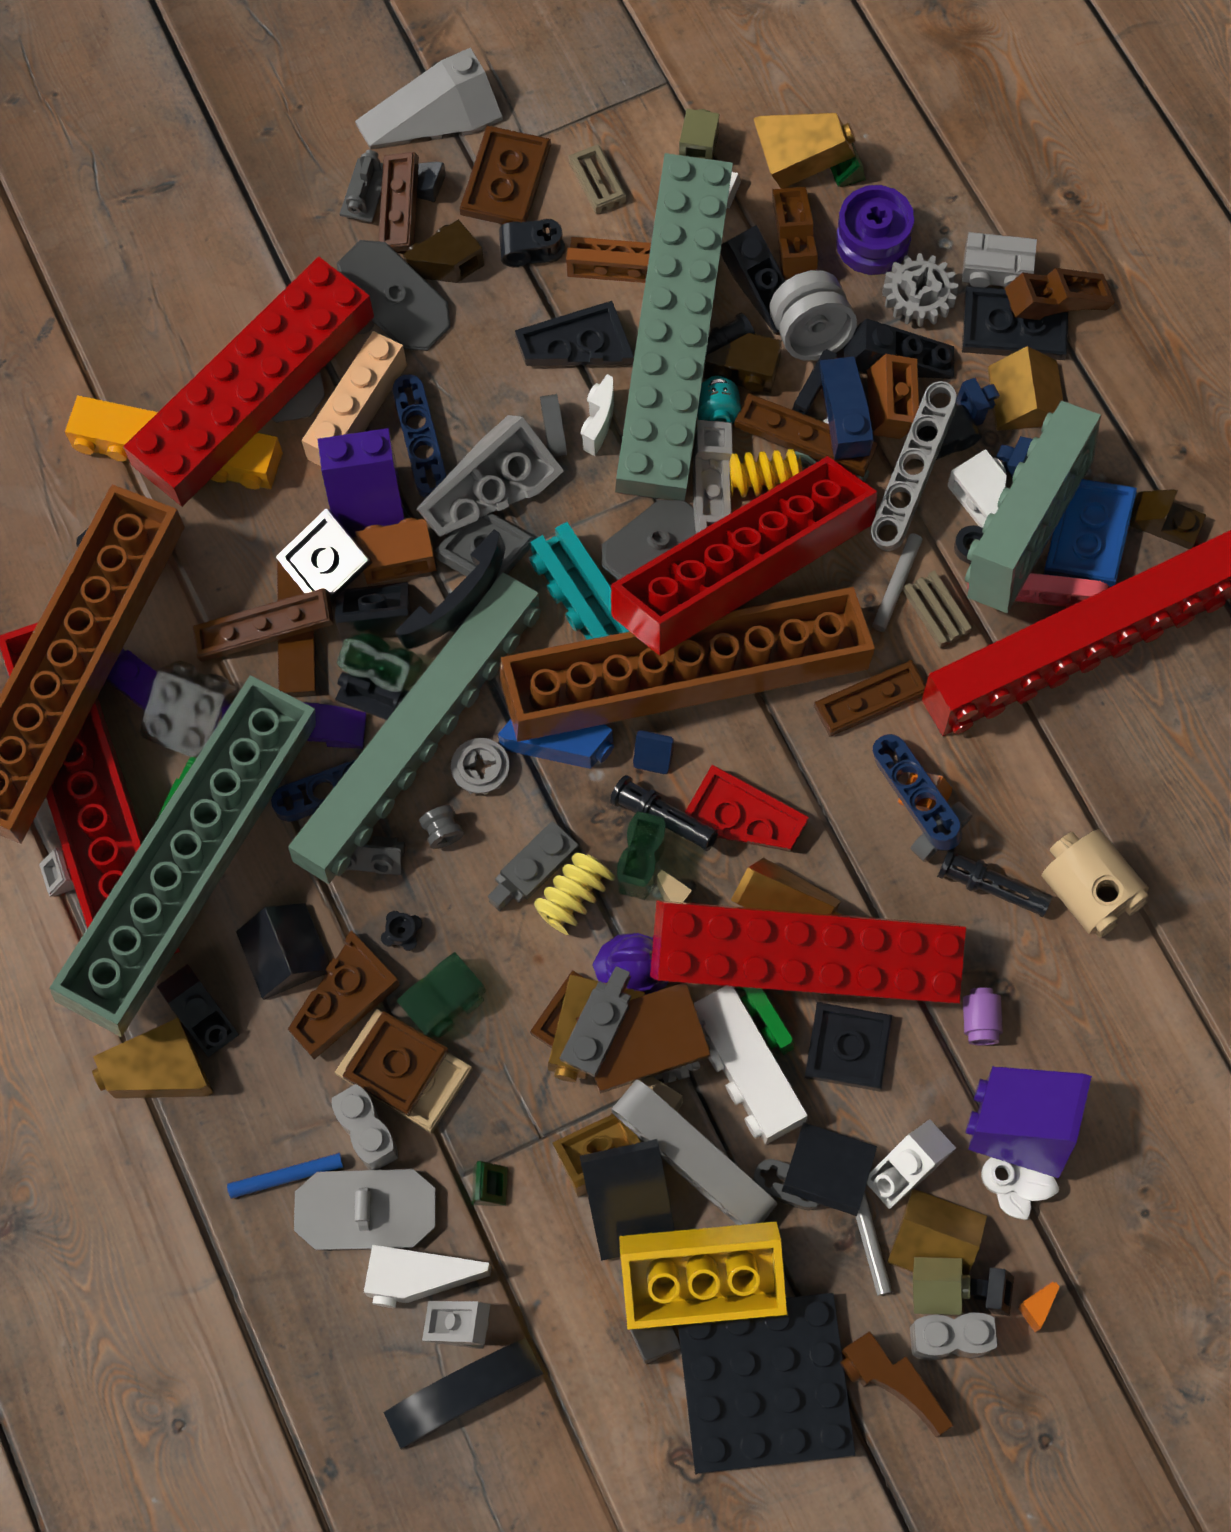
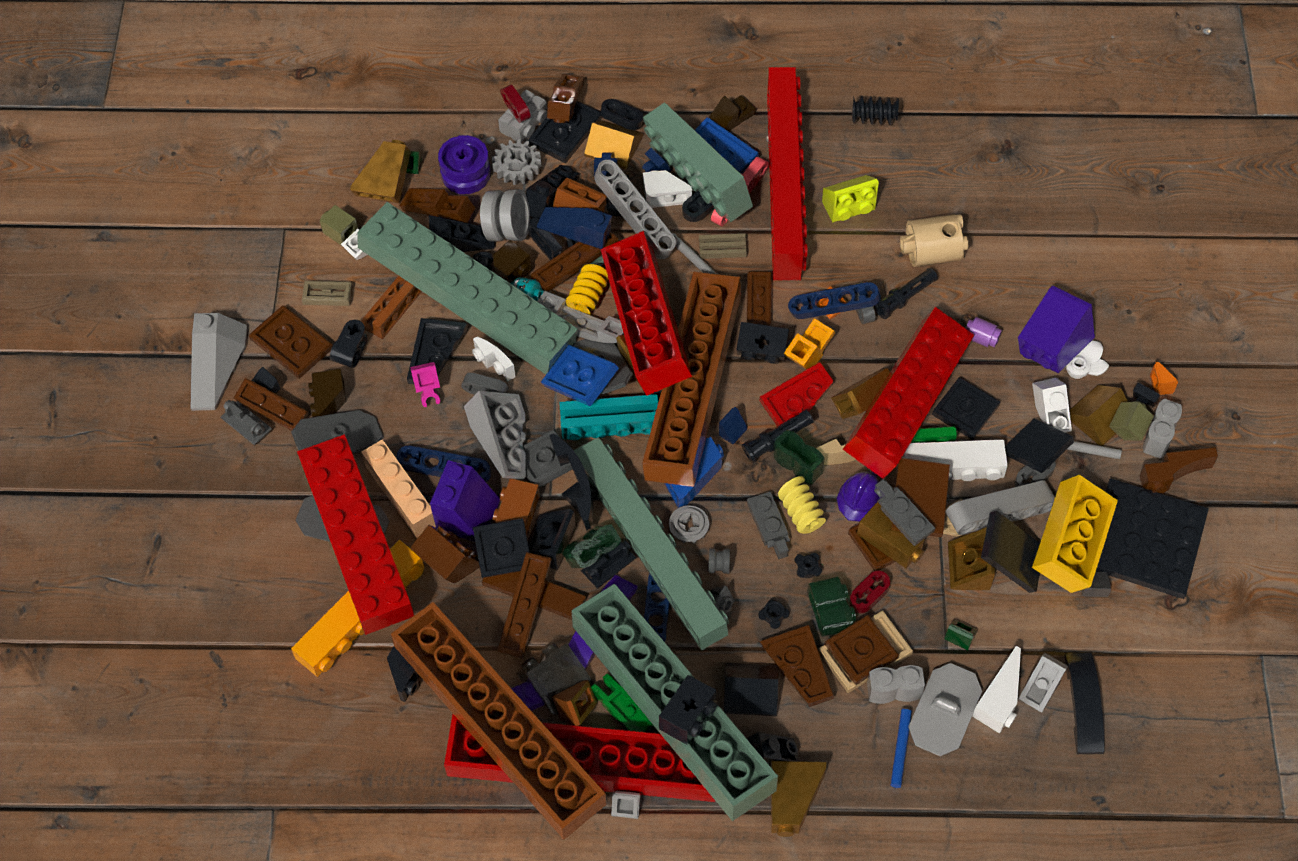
camera: 65 degrees left, 10 degrees down
none -> dark pink plate [410,362,440,407]
none -> reddish brown slope [410,525,480,584]
none -> dark red beam [500,84,531,123]
none -> blue tile [541,345,619,407]
none -> dark orange slope [552,680,597,726]
none -> black plate [600,99,644,130]
none -> black brick [659,675,718,745]
none -> black brick [736,322,789,364]
none -> light orange brick [784,318,835,370]
none -> black plate [794,553,822,578]
none -> neon yellow slope [822,175,879,223]
none -> dark red beam [849,571,890,614]

